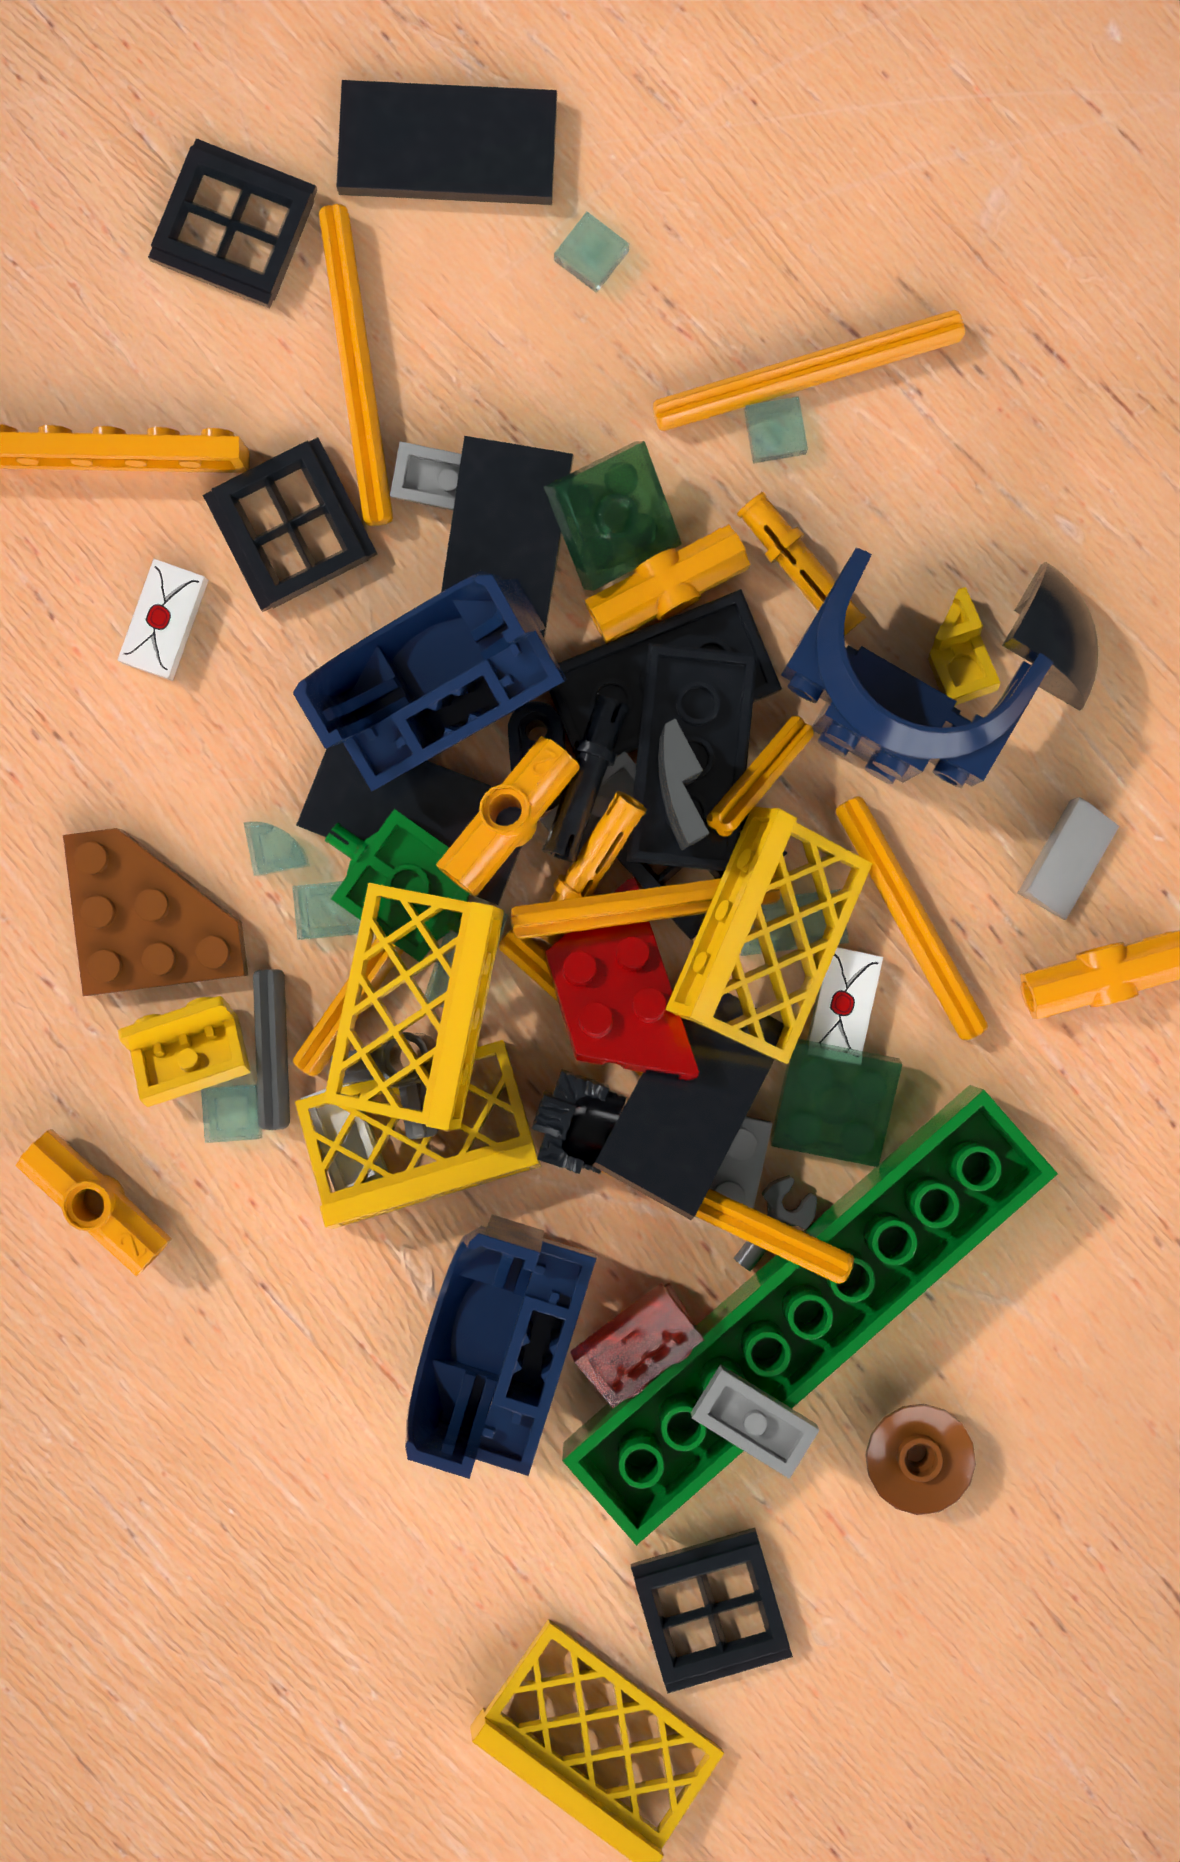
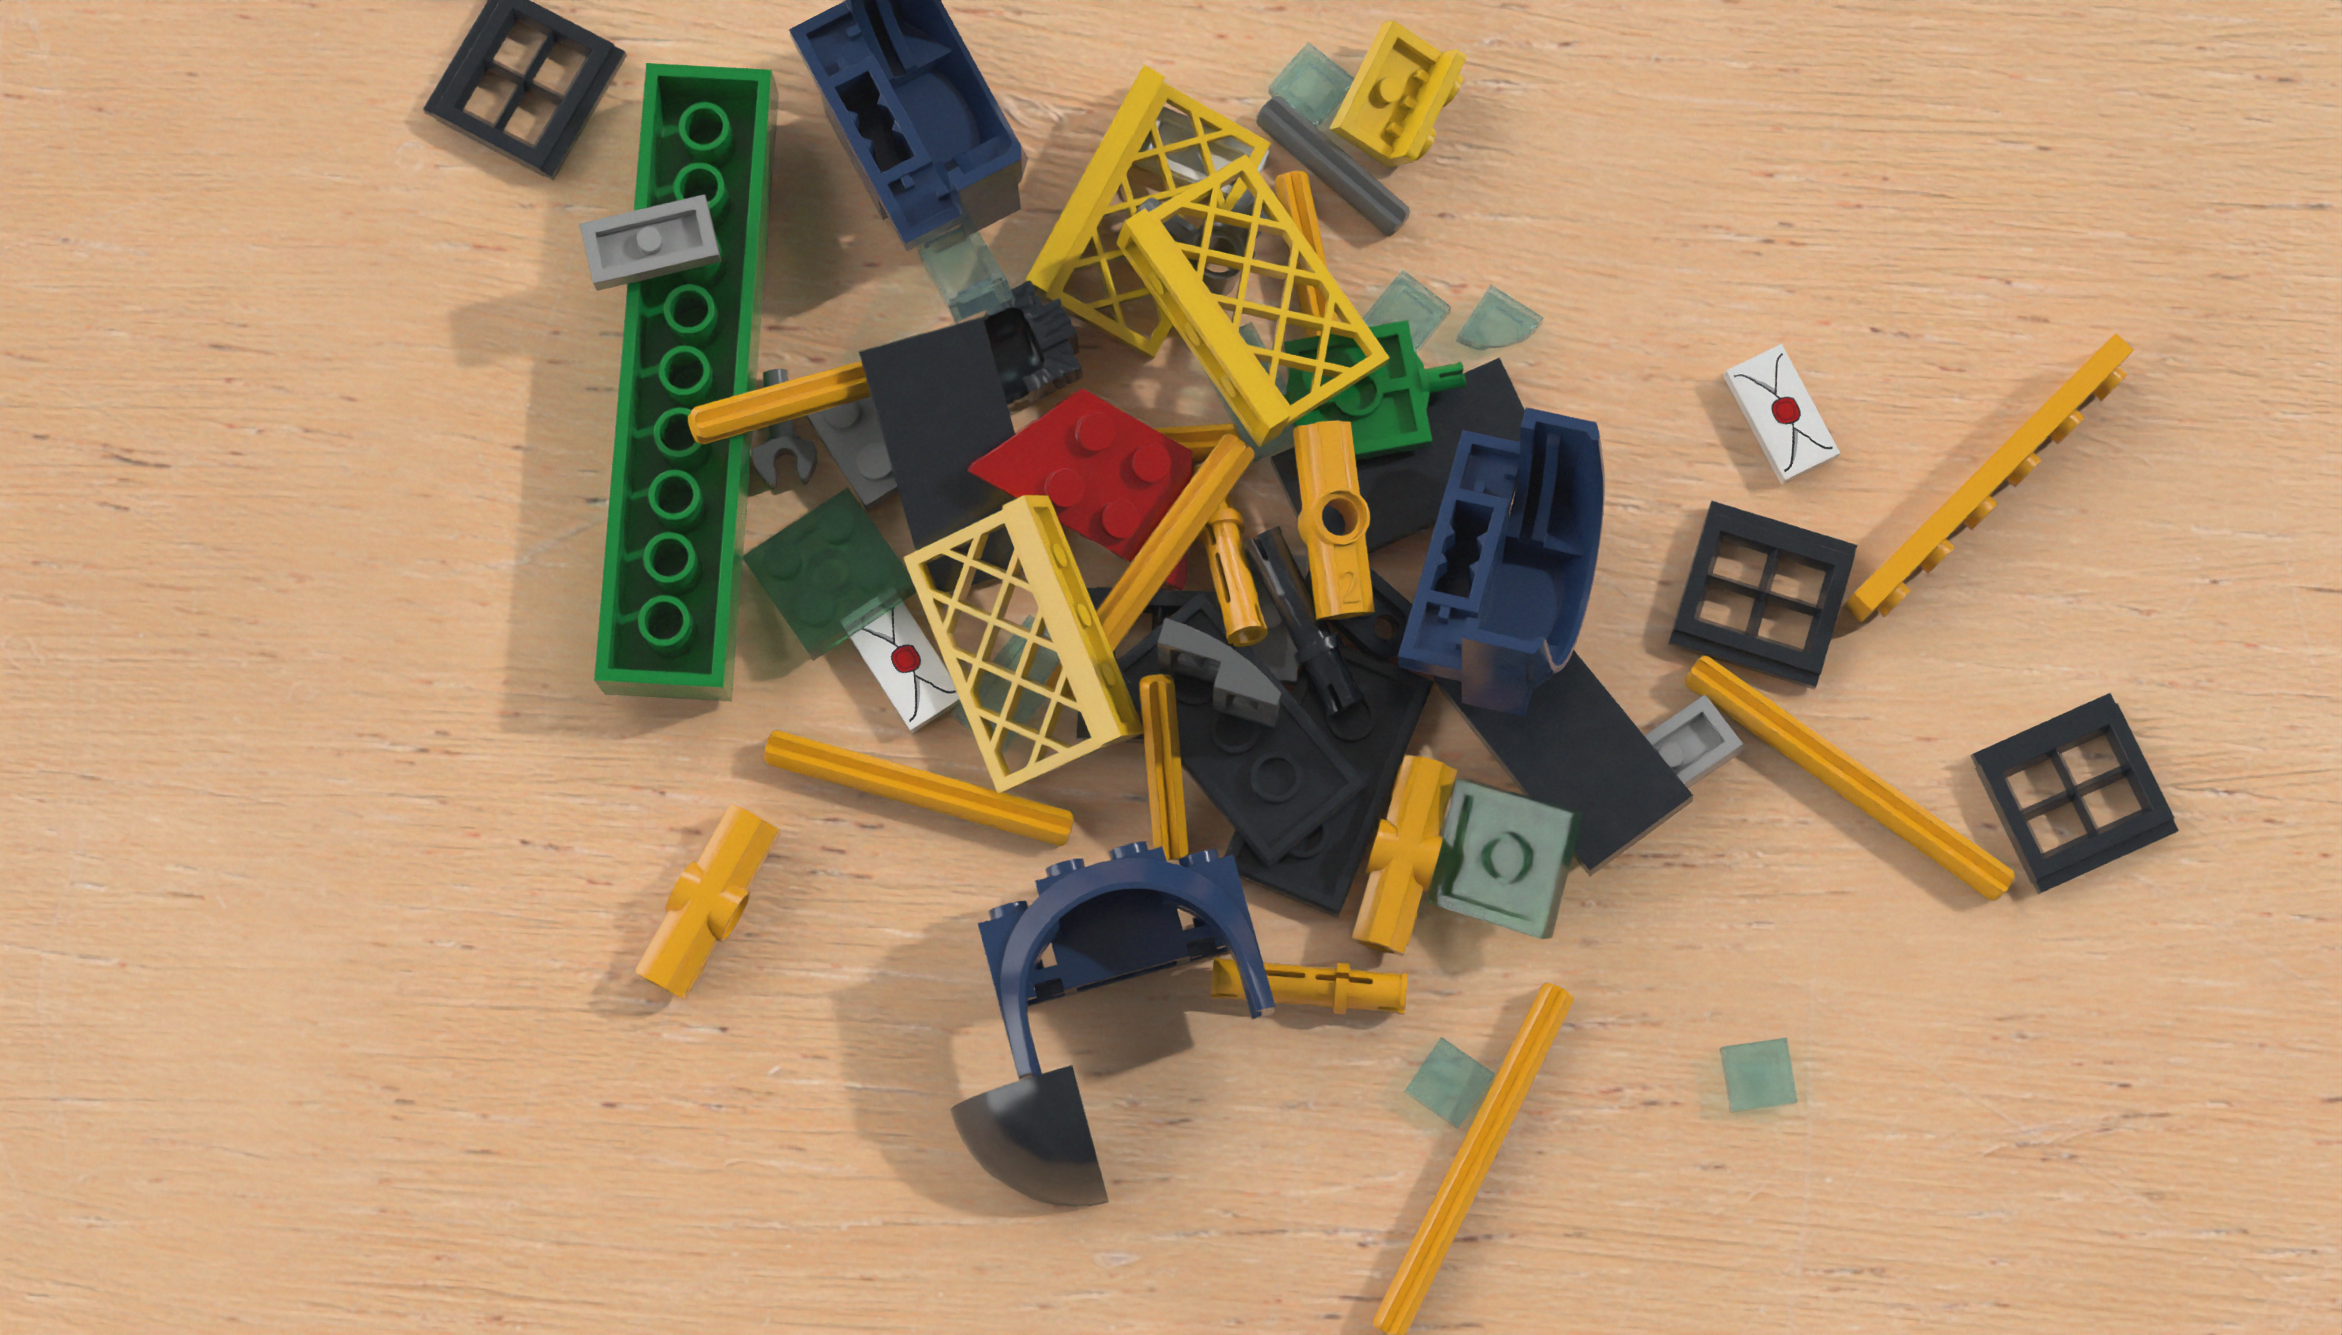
camera: 130 degrees right, 10 degrees down
dark orange plate [63,828,248,996] -> none
black tile [336,80,557,205] -> none
clear red bracket [570,1283,704,1408] -> none
dark orange dish [865,1404,976,1515] -> none
yellow slope [928,587,1001,705] -> none
light grey slope [1018,797,1119,920] -> none
none -> clear light blue tile [916,226,1014,323]

